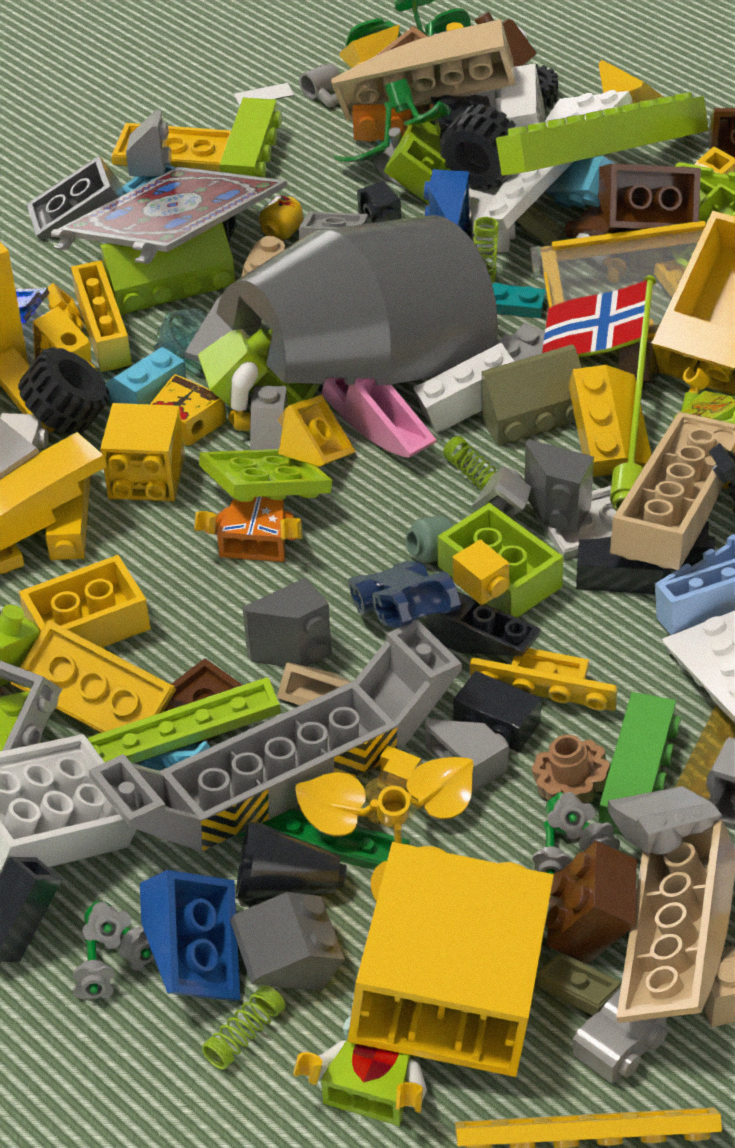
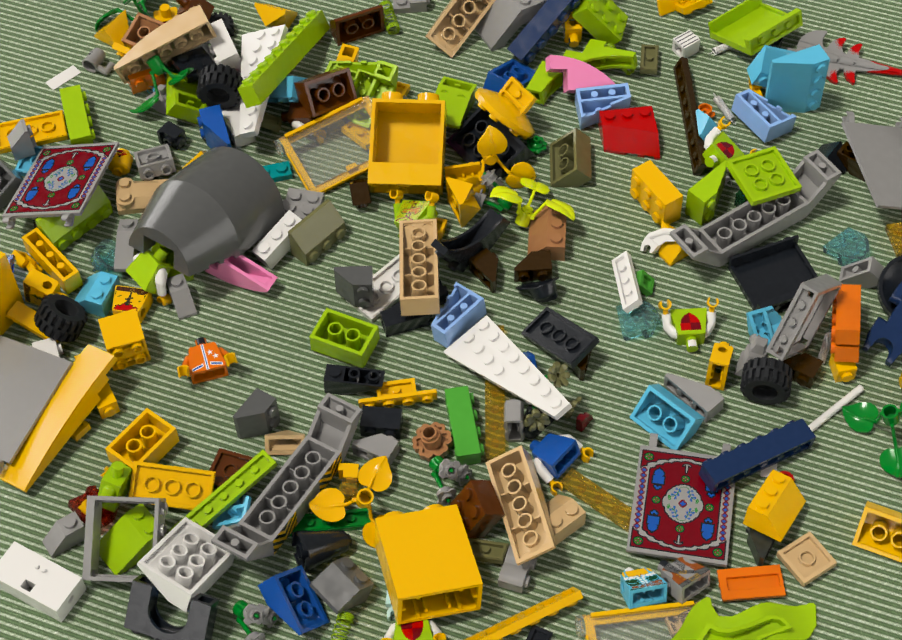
camera: 25 degrees left, 10 degrees up
lime plate [199,449,332,502] -> none
yellow slope [277,395,356,467] -> none
dark blue piece [348,561,461,628] -> none
sand green head [405,516,453,563] -> none
lime piece [443,436,497,491] -> none
yellow brick [452,539,509,605] -> none
light grey slope [471,466,531,518] -> none
lime piece [473,216,499,283] -> none
flag [542,275,657,512] -> none
yellow slope [569,365,652,477] -> none
light grey slope [607,786,722,854] -> none

